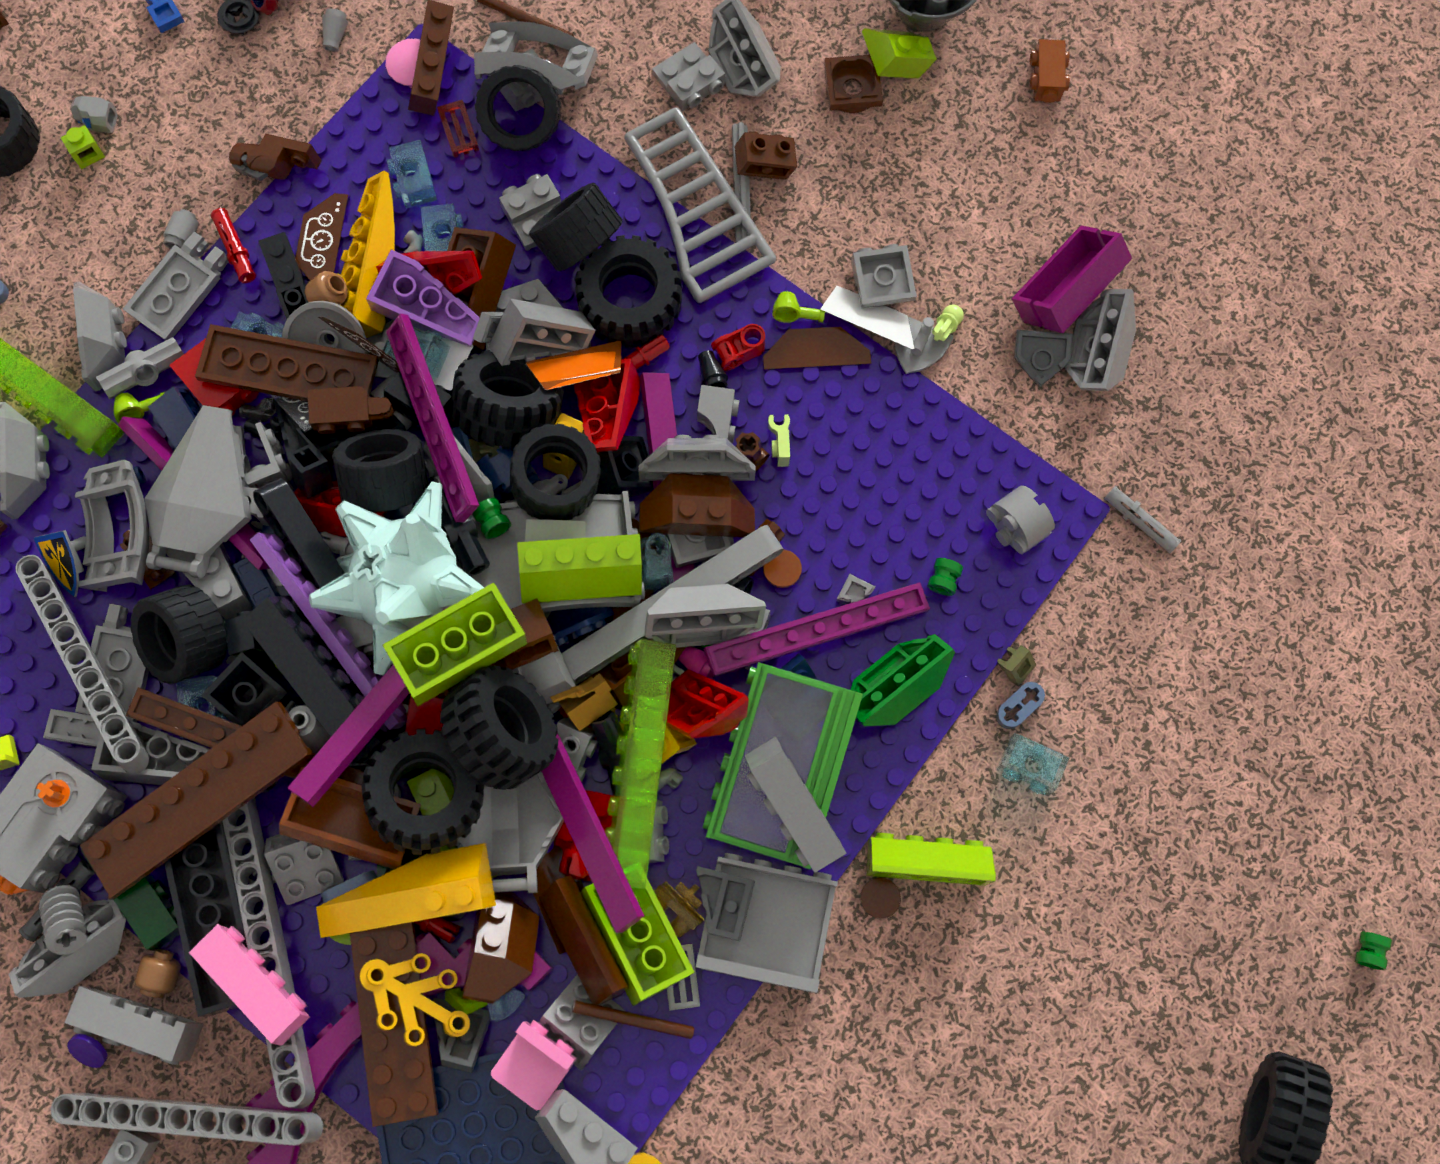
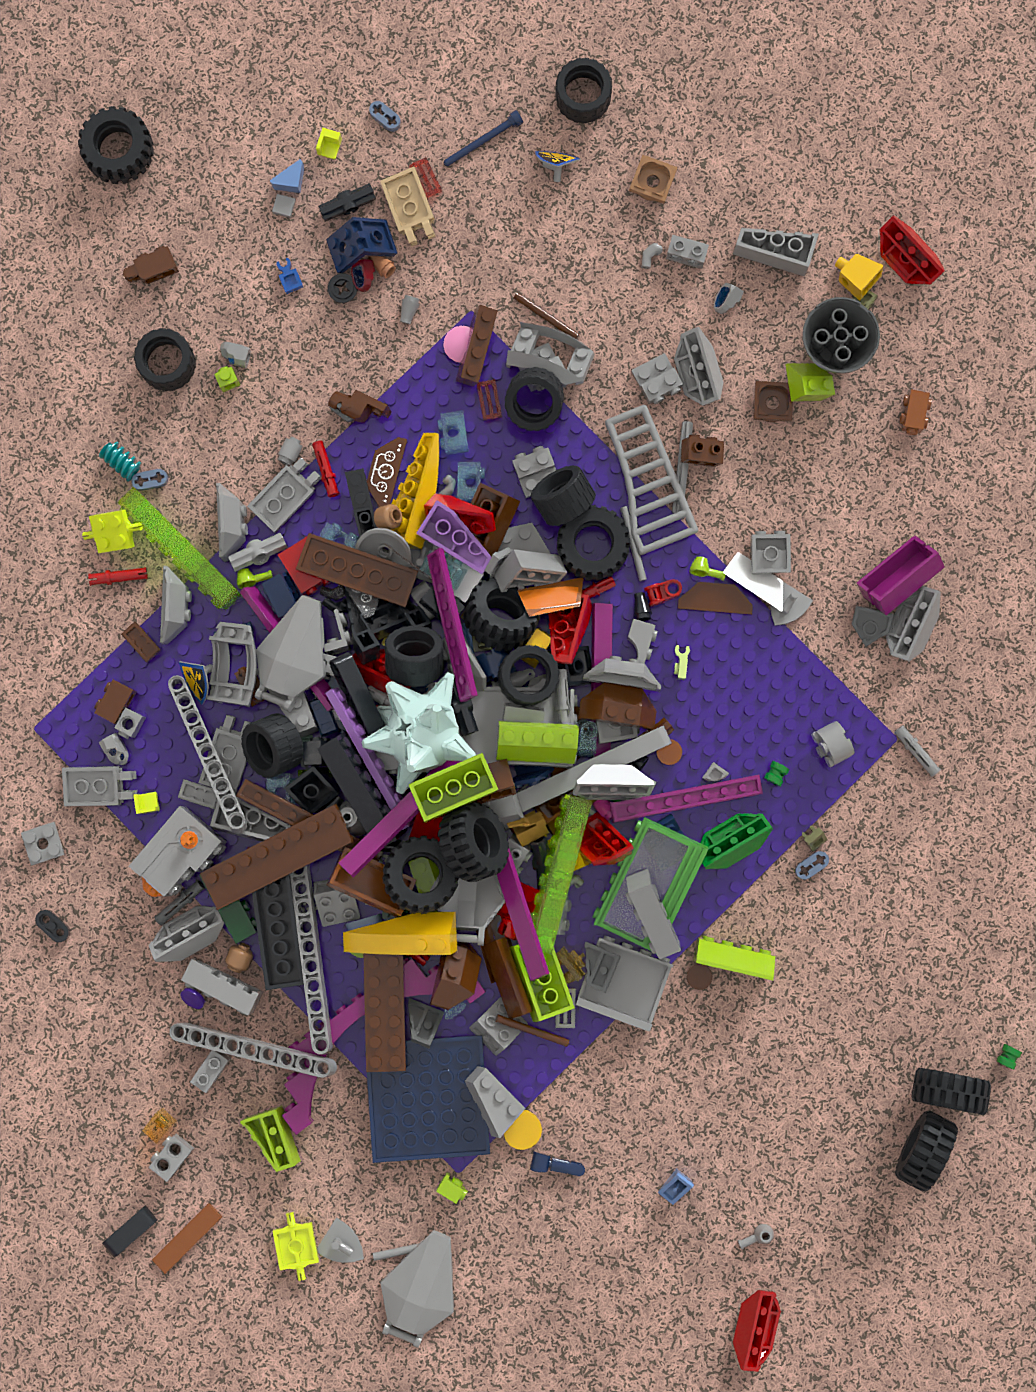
camera: 15 degrees right, 10 degrees up
light grey piece [39,885,88,955] -> none
bright pink brick [189,924,310,1046] -> none
reddish brown hinge [308,386,395,434] -> none
yellow plant [359,953,470,1047] -> none
lime tile [445,988,489,1015] -> none
green wheel [472,498,511,539] -> none
bright pink bracket [491,1020,577,1110] -> none
reddish brown piece [735,432,770,472] -> none
yellowish green axle [932,305,964,341] -> none
clear light blue brick [996,733,1069,795] -> none
none -> light grey pin [556,669,571,724]
none -> light grey bar [620,506,647,582]
none -> black tyre [911,1068,991,1115]

